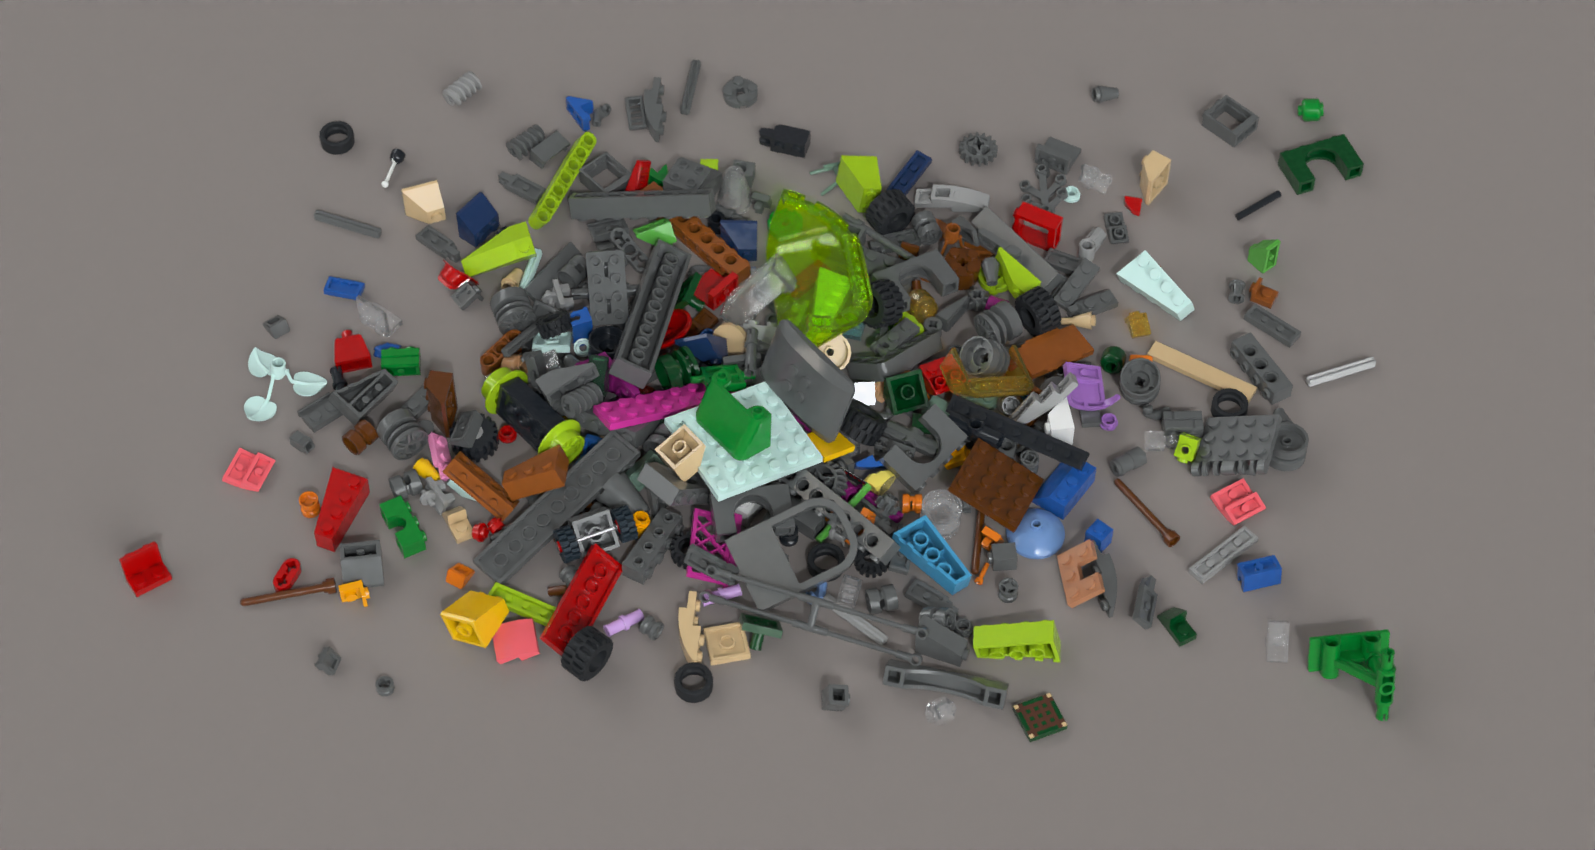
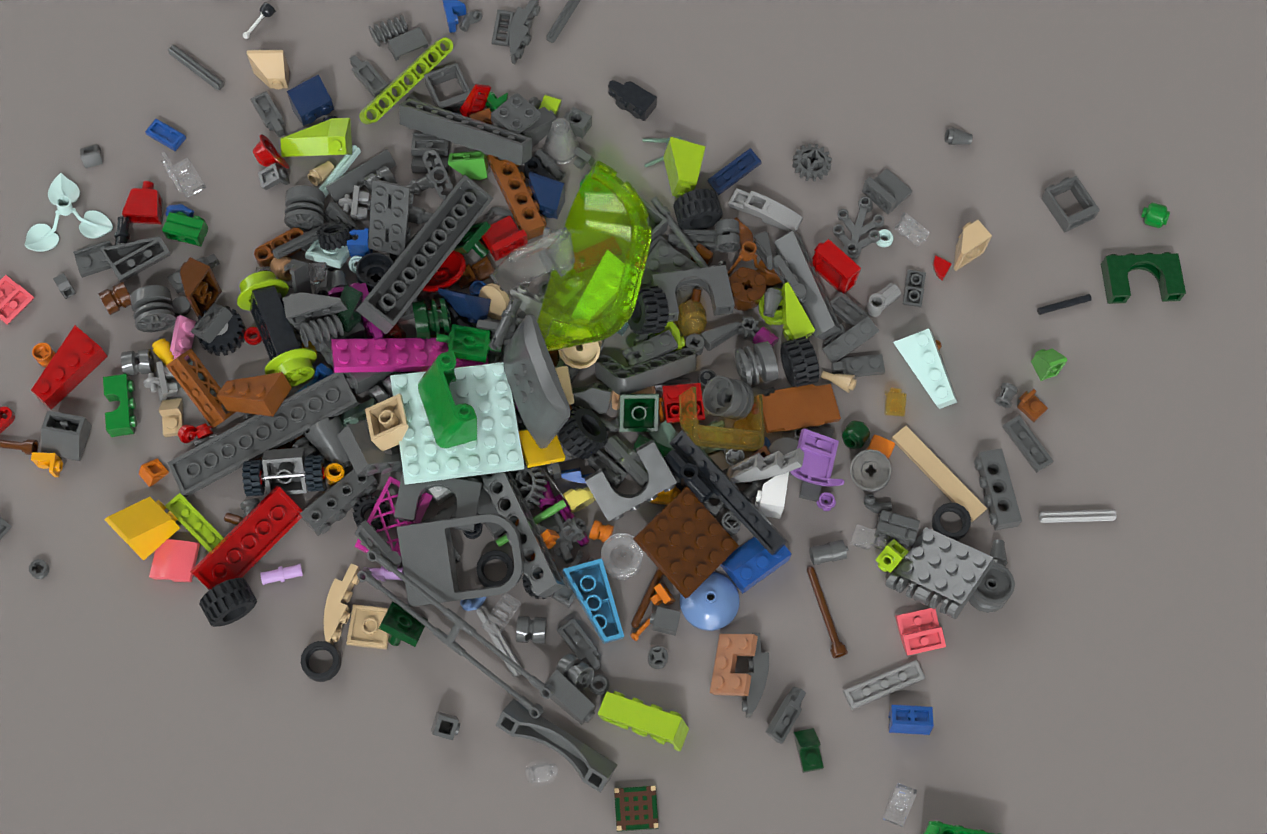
camera: 15 degrees right, 15 degrees up
dark grey wheel [639,615,664,641] -> none
dark grey plate [723,76,758,109] -> none
blue brick [1084,519,1114,553] -> none

